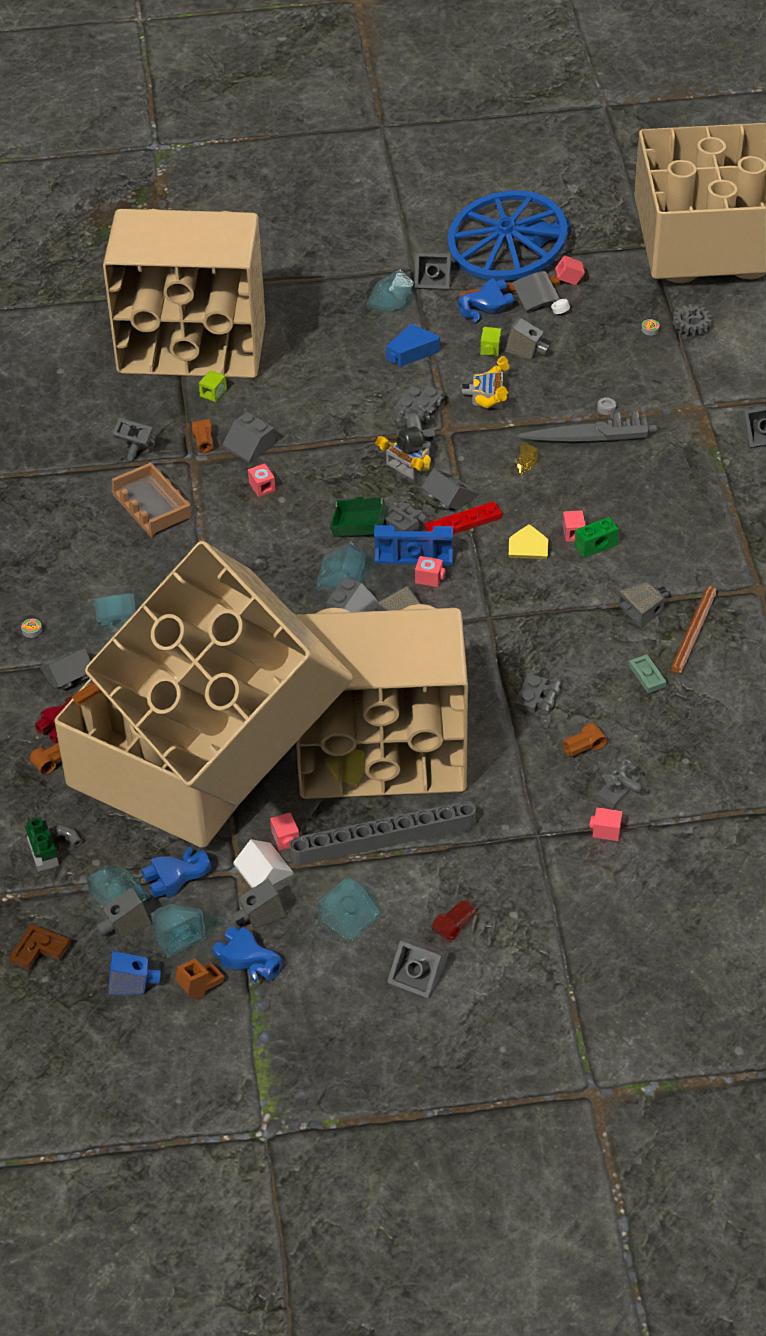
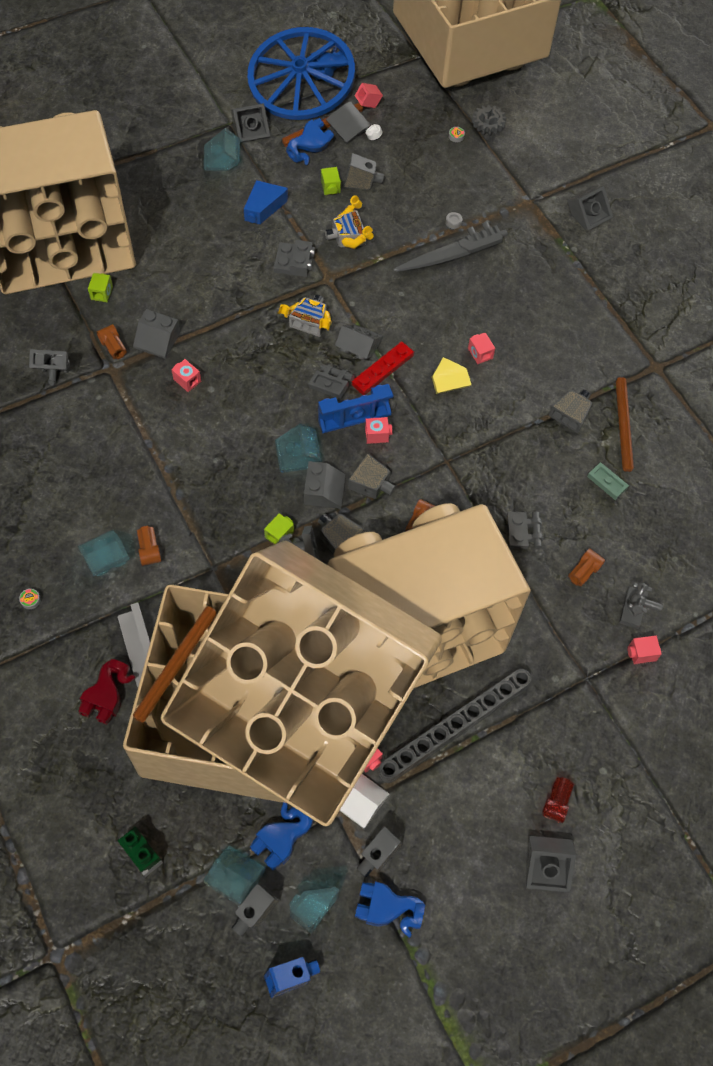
camera: 25 degrees left, 15 degrees up
reddish brown plate [9,924,71,970] -> none
dark orange piece [29,742,62,775] -> none
dark grey slope [39,648,91,689] -> none
dark grey arm [52,824,83,847] -> none
medium nougat window [112,462,192,538] -> none
dark orange brick [175,959,224,1000] -> none
clear light blue slope [317,876,380,942] -> none
dark green container [330,497,387,537] -> none
dark grey piece [396,404,435,441] -> none
pearl dark grey head [396,426,425,453] -> none
clear yellow bracket [517,442,537,475] -> none
green brick [574,517,619,558] -> none

